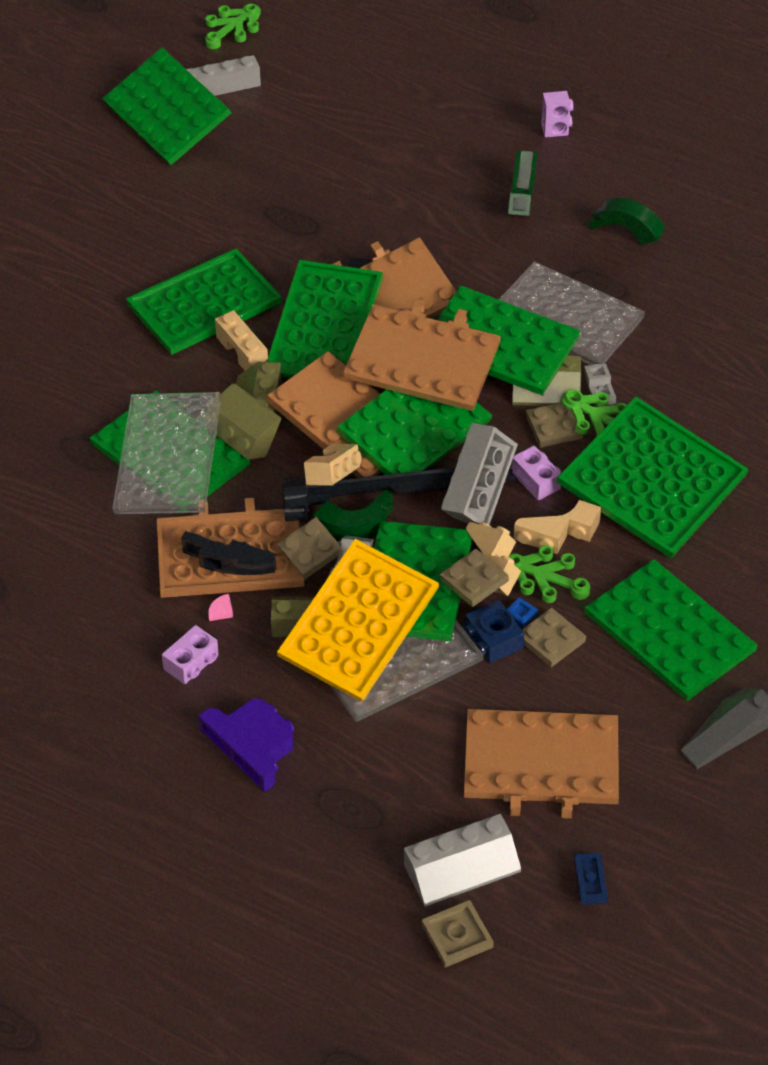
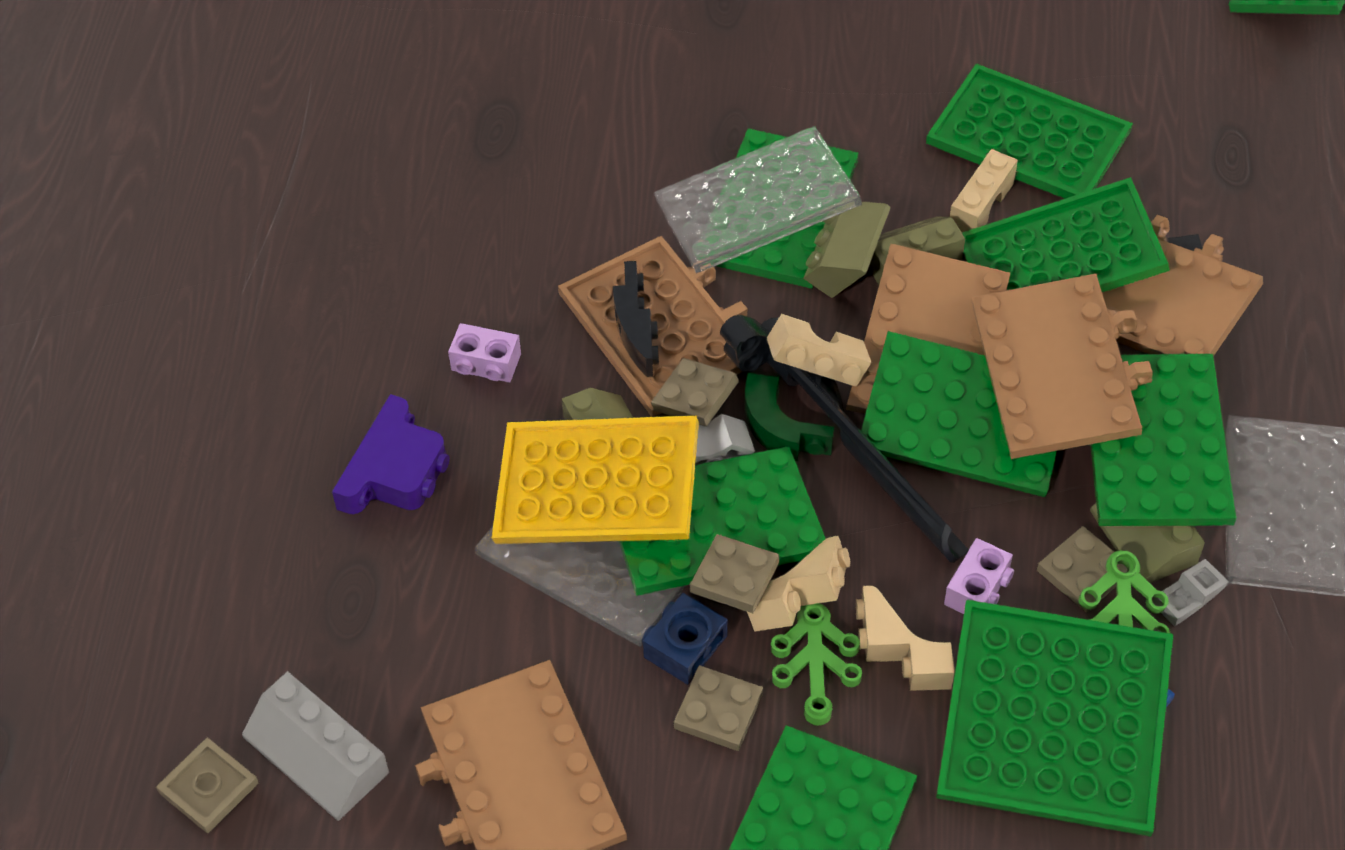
camera: 65 degrees right, 5 degrees up
bright pink tile [208,594,233,621] -> none
light grey slope [441,423,518,525] -> none
blue tile [507,597,538,629] -> none

